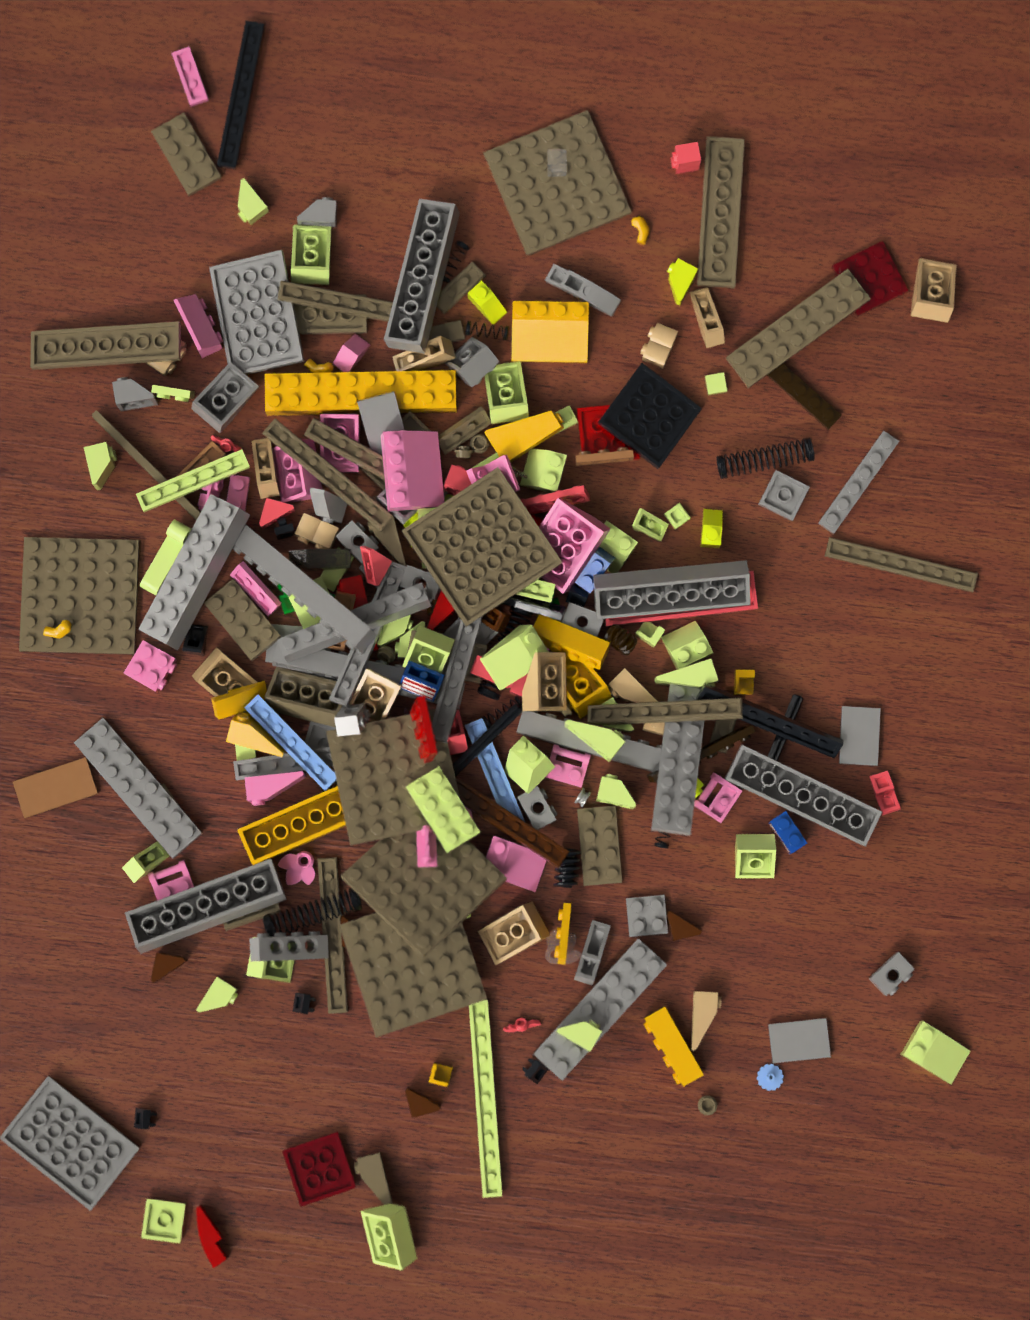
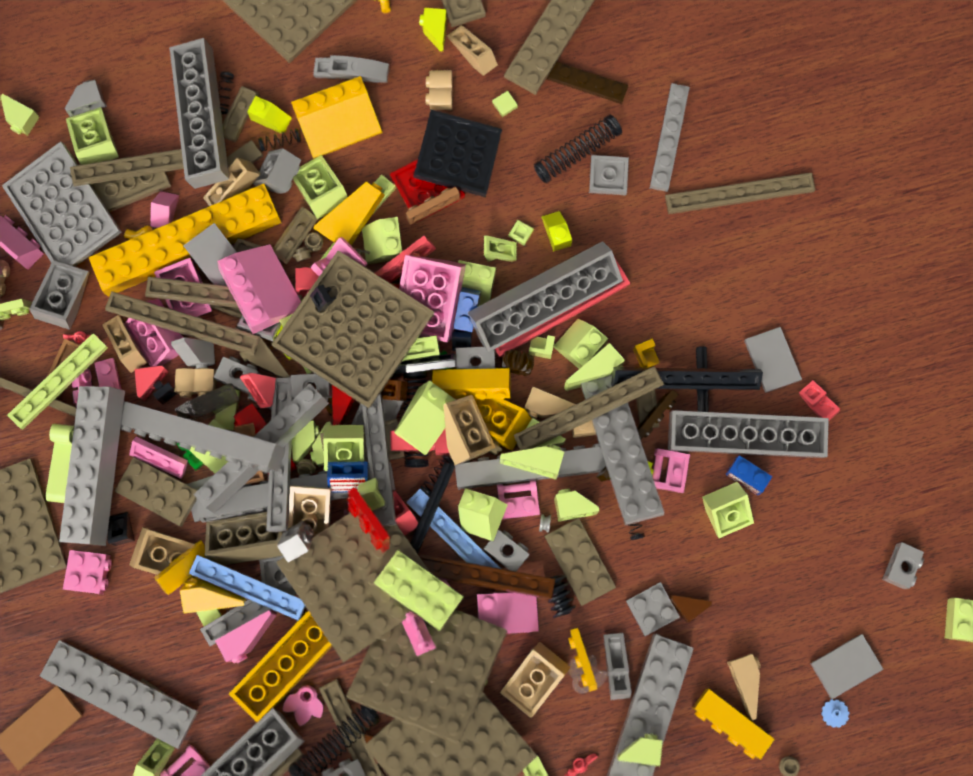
camera: 20 degrees left, 5 degrees down
none -> black tile [310,285,336,312]
none -> yellowish green panel [358,478,385,511]

